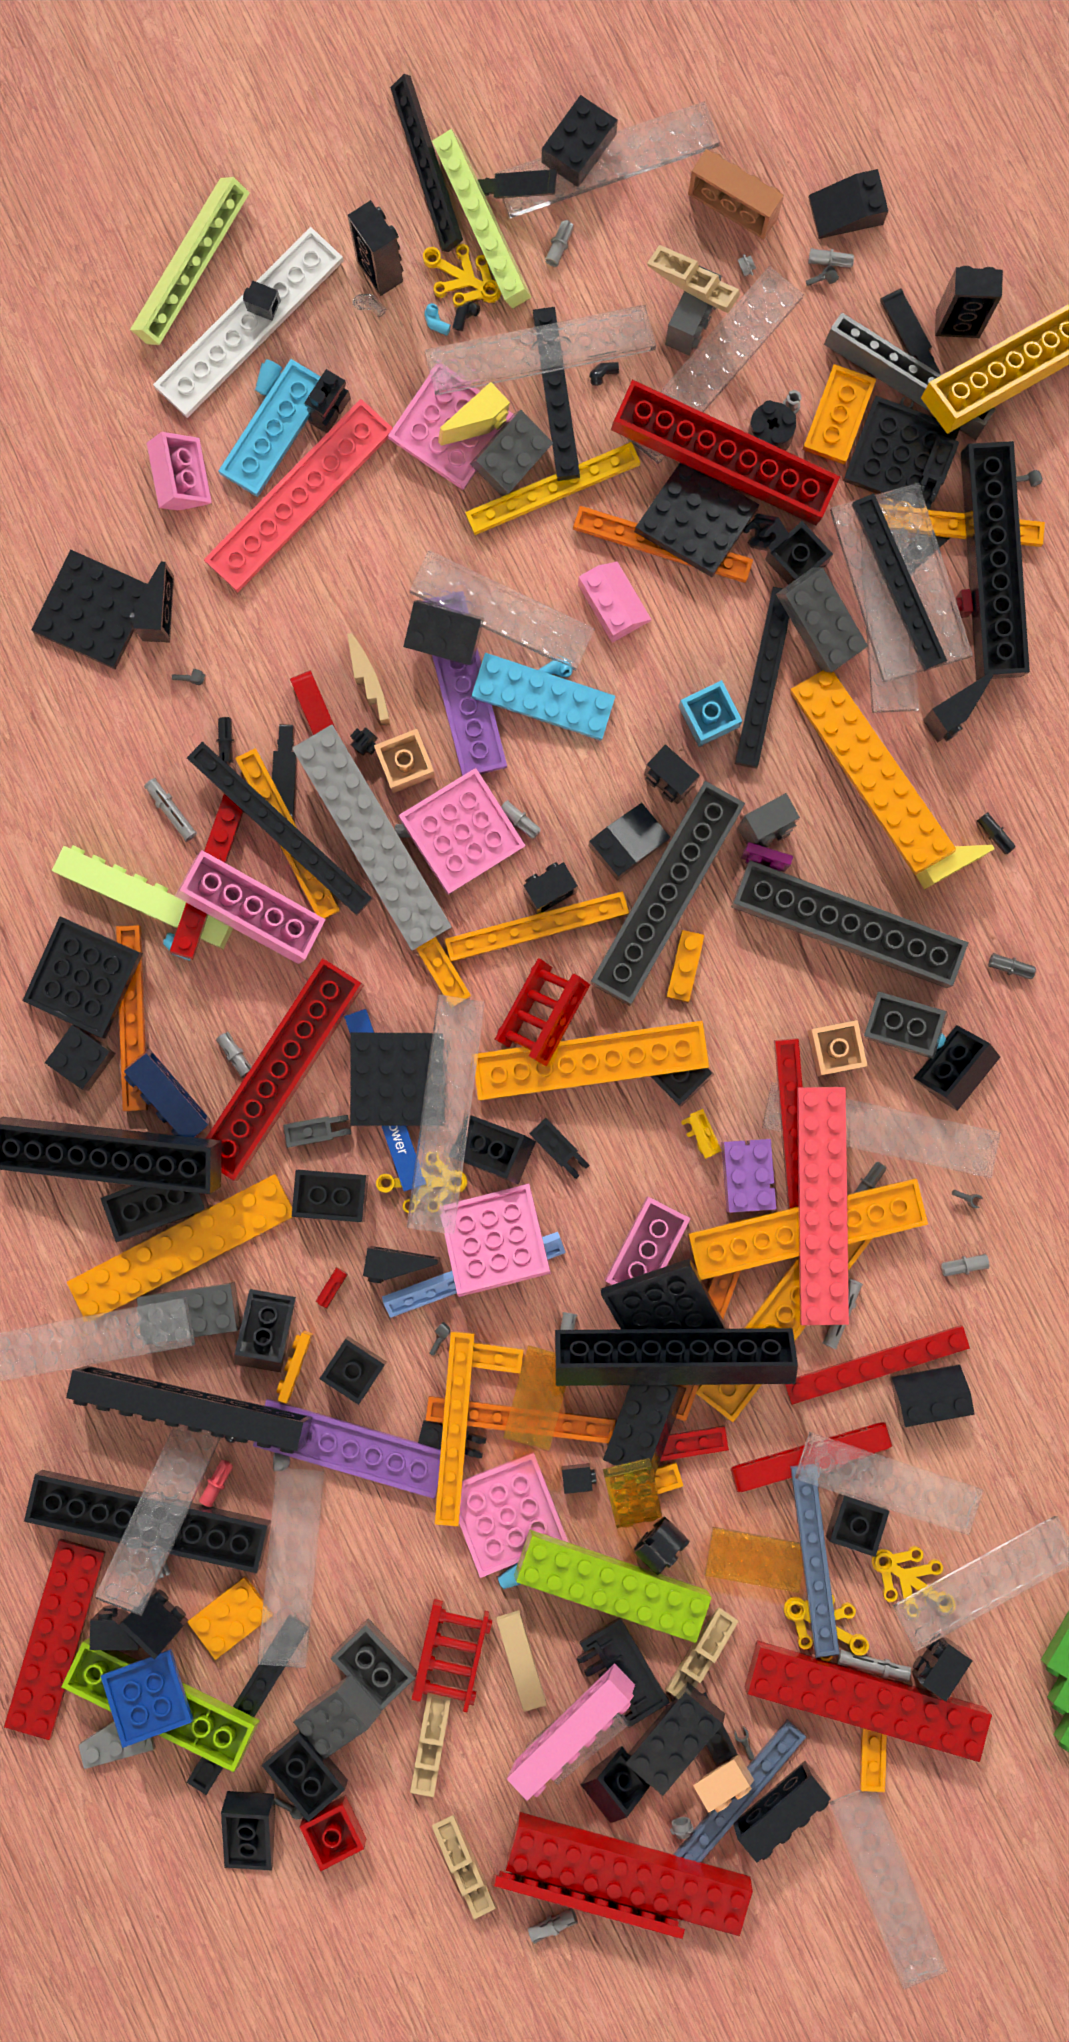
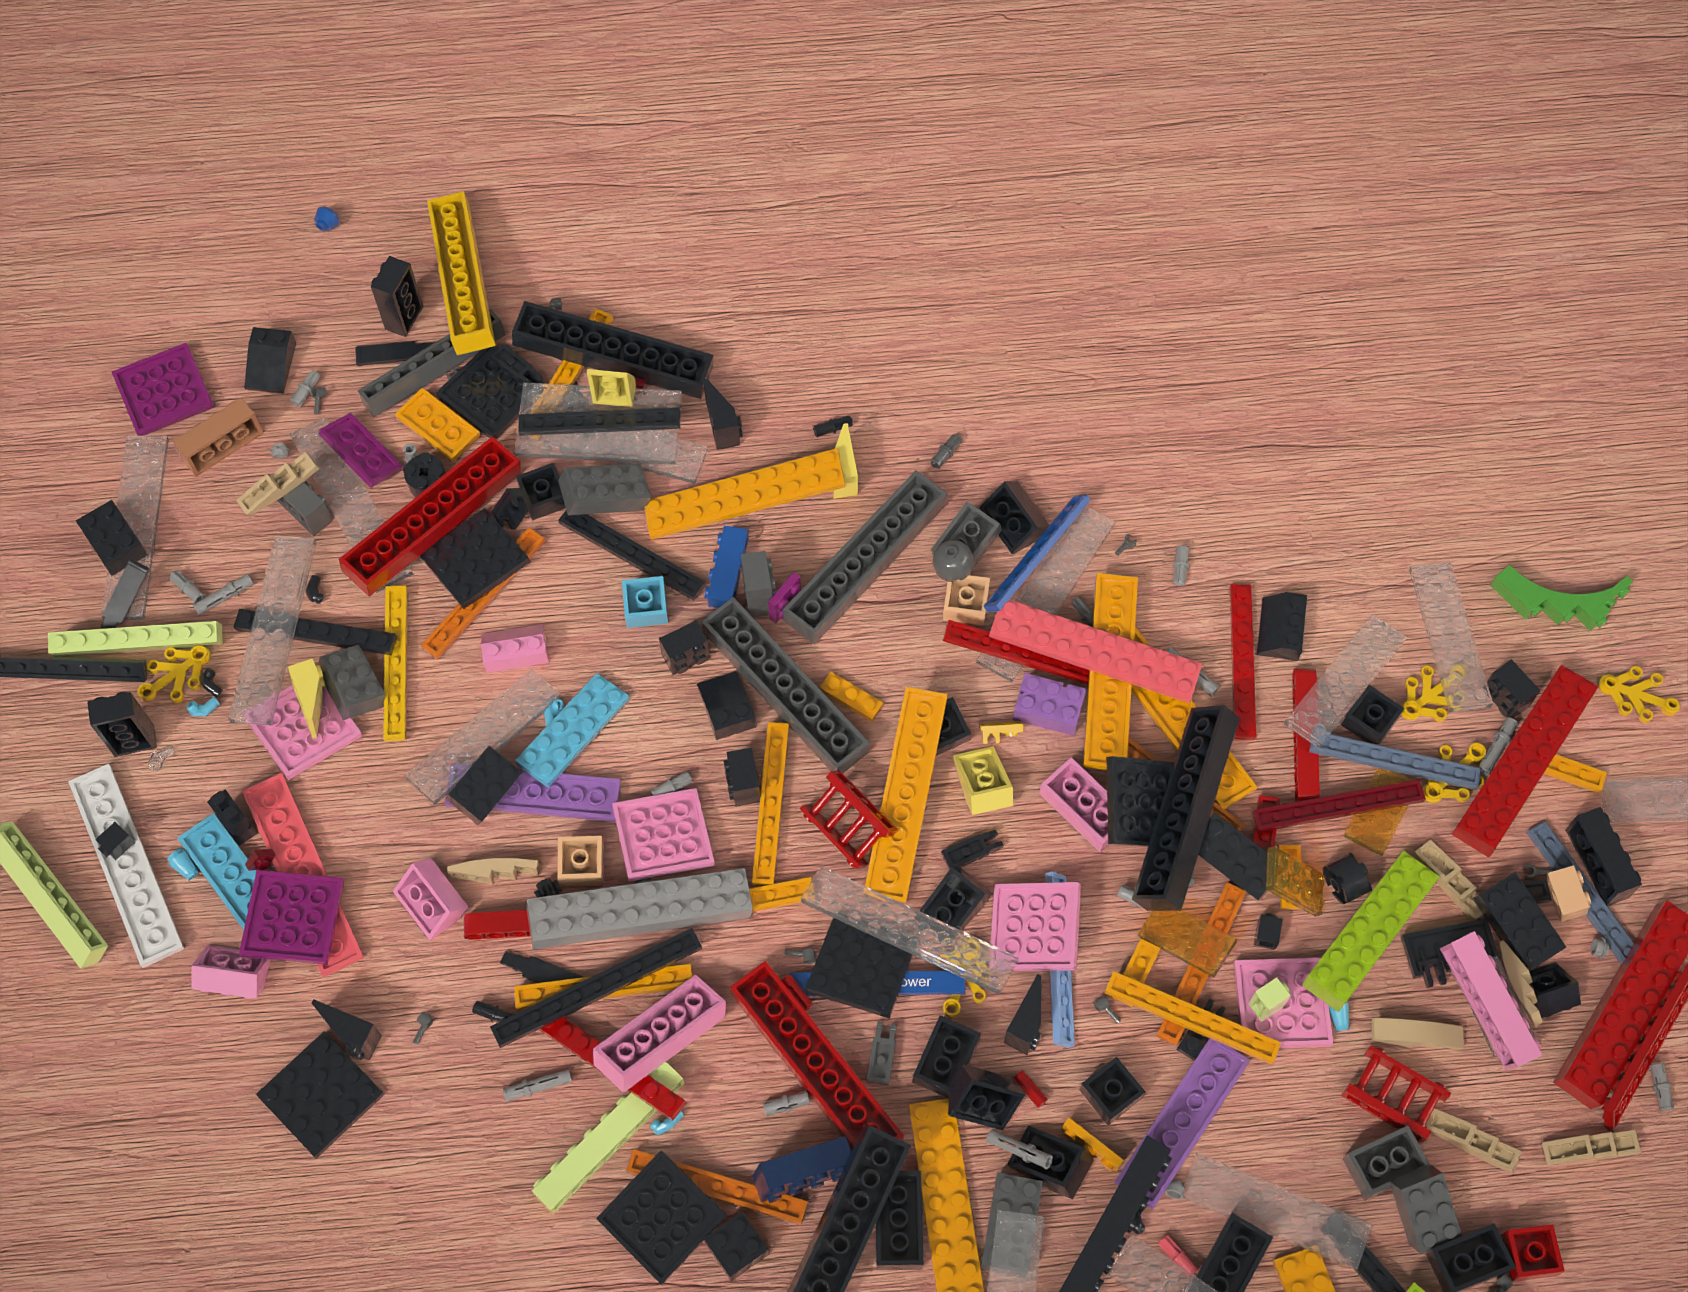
camera: 70 degrees left, 20 degrees down
none -> magenta plate [112,343,214,437]
none -> light grey pin [192,573,254,616]
none -> magenta plate [239,870,344,965]
none -> dark red plate [245,848,276,871]
none -> blue cone [314,206,340,231]
none -> magenta plate [318,412,402,488]
none -> bright pink slope [393,858,468,940]
none -> light yellow slope [587,369,636,407]
none -> blue brick [704,525,749,608]
none -> red piece [781,974,813,1011]
none -> dark grey hand [785,948,816,964]
none -> dark grey cylinder [932,540,974,582]
none -> black slope [948,1063,1025,1130]
none -> light yellow slope [953,746,1013,815]
none -> blue tile [984,495,1090,612]
none -> light grey pin [987,1129,1053,1169]
none -> yellowish green brick [1248,977,1291,1022]
none -> dark red plate [1252,779,1426,833]
none -> tan slope [1500,940,1543,1027]
none -> yellow plant [1598,666,1680,723]

